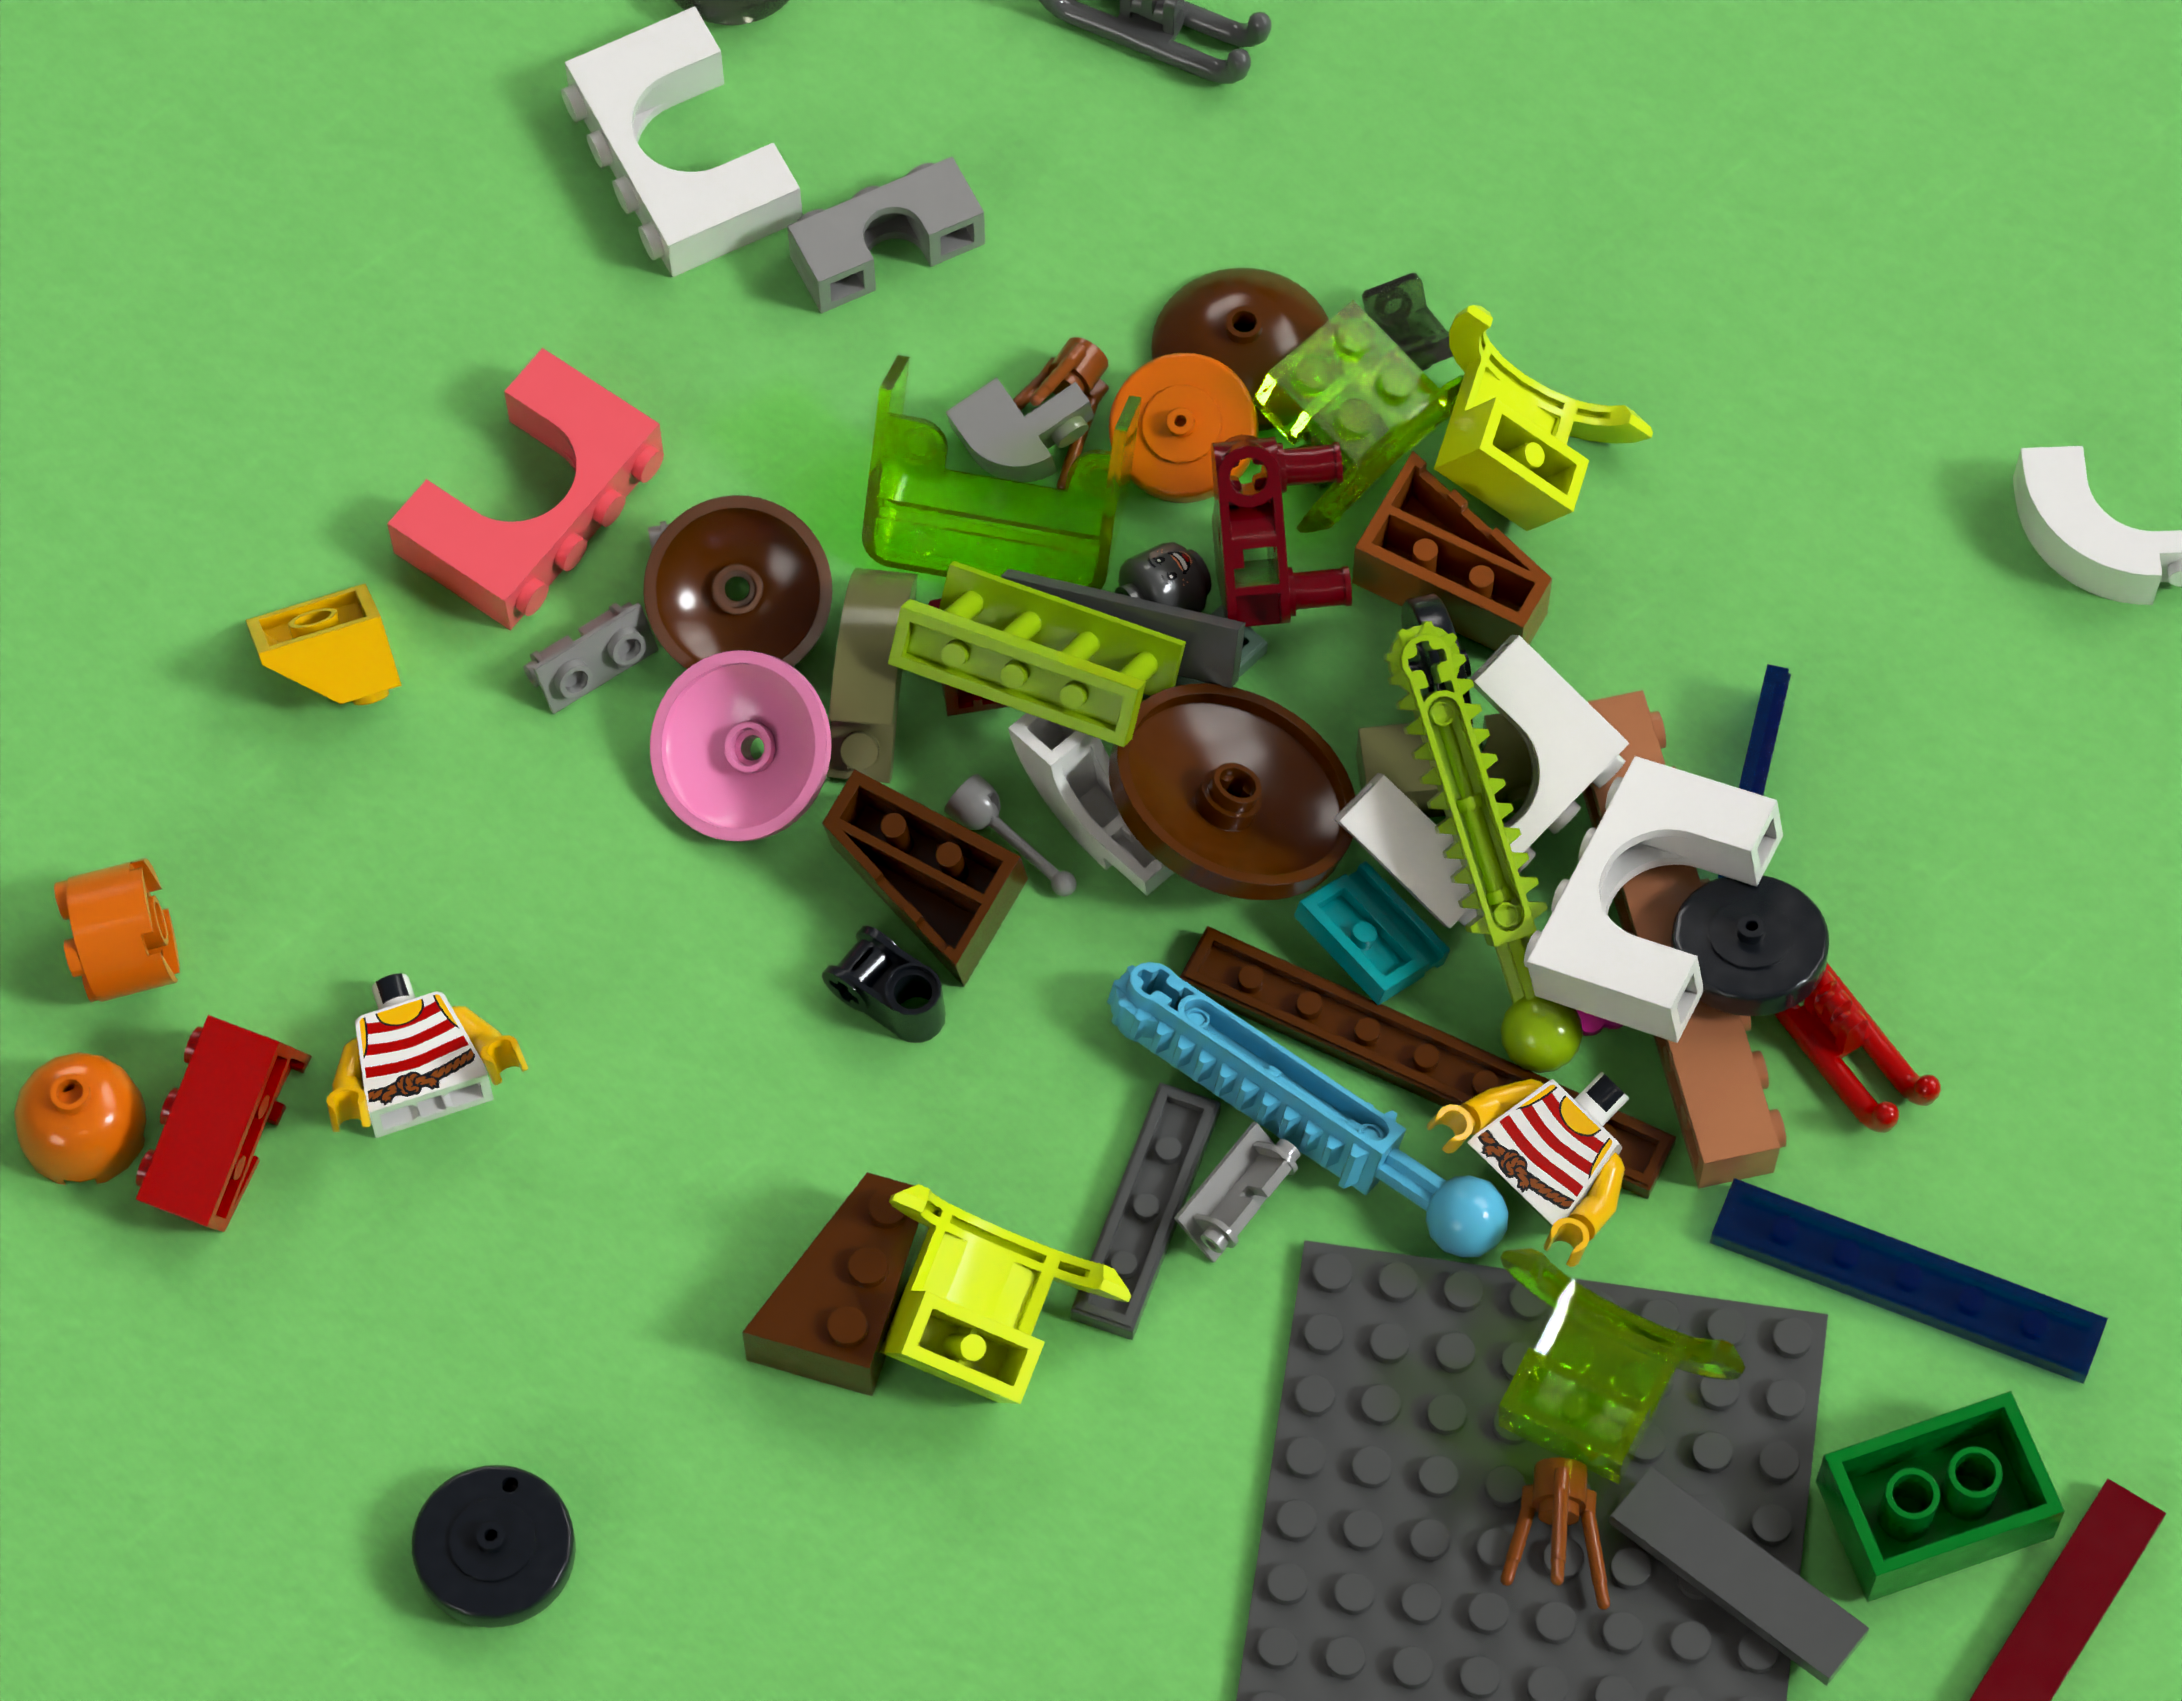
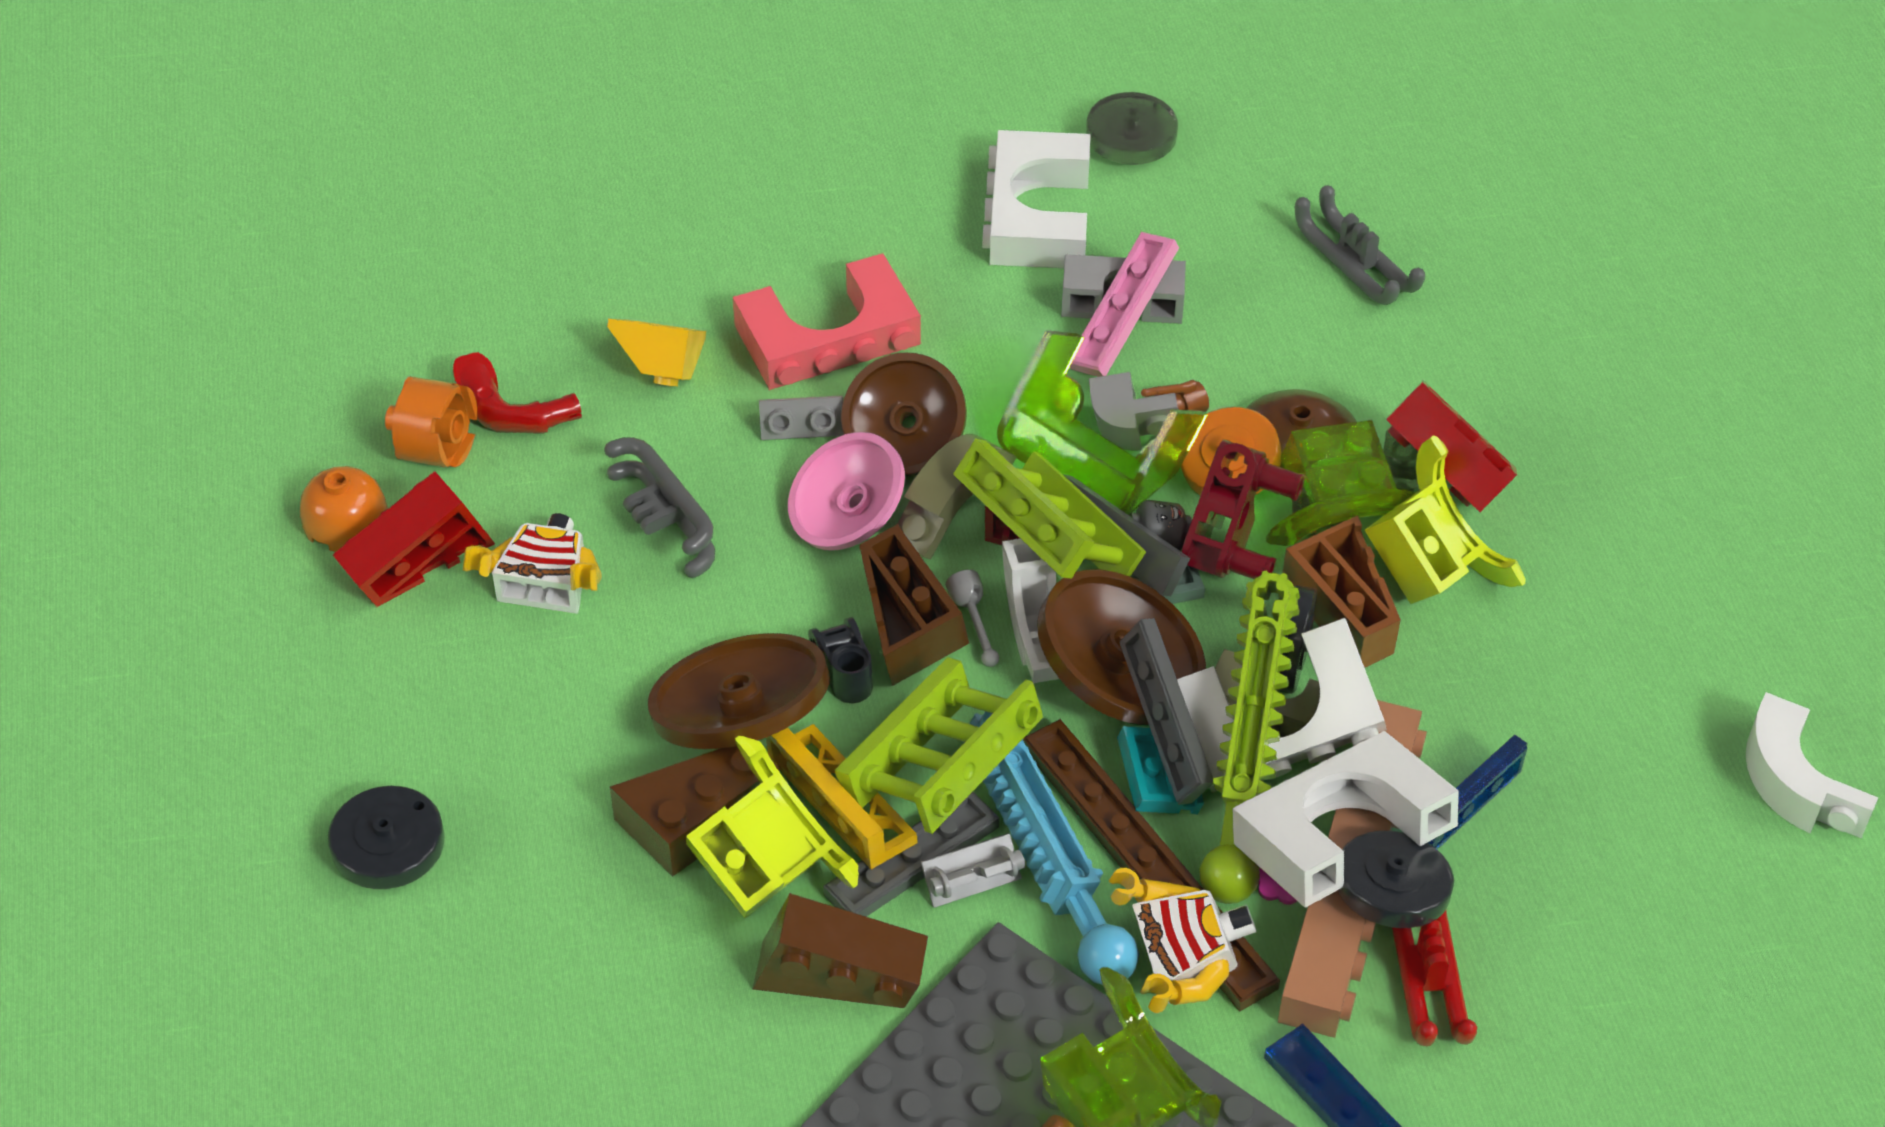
camera: 30 degrees right, 15 degrees down
none -> red piece [453,352,582,434]
none -> dark grey piece [604,437,715,578]
none -> reddish brown dish [648,633,830,749]
none -> reddish brown wedge [753,893,928,1008]
none -> yellow fence [766,724,918,870]
none -> lime fence [835,657,1043,834]
none -> bright pink tile [1066,232,1179,377]
none -> dark grey tile [1119,618,1213,805]
none -> red wedge [1386,380,1517,512]

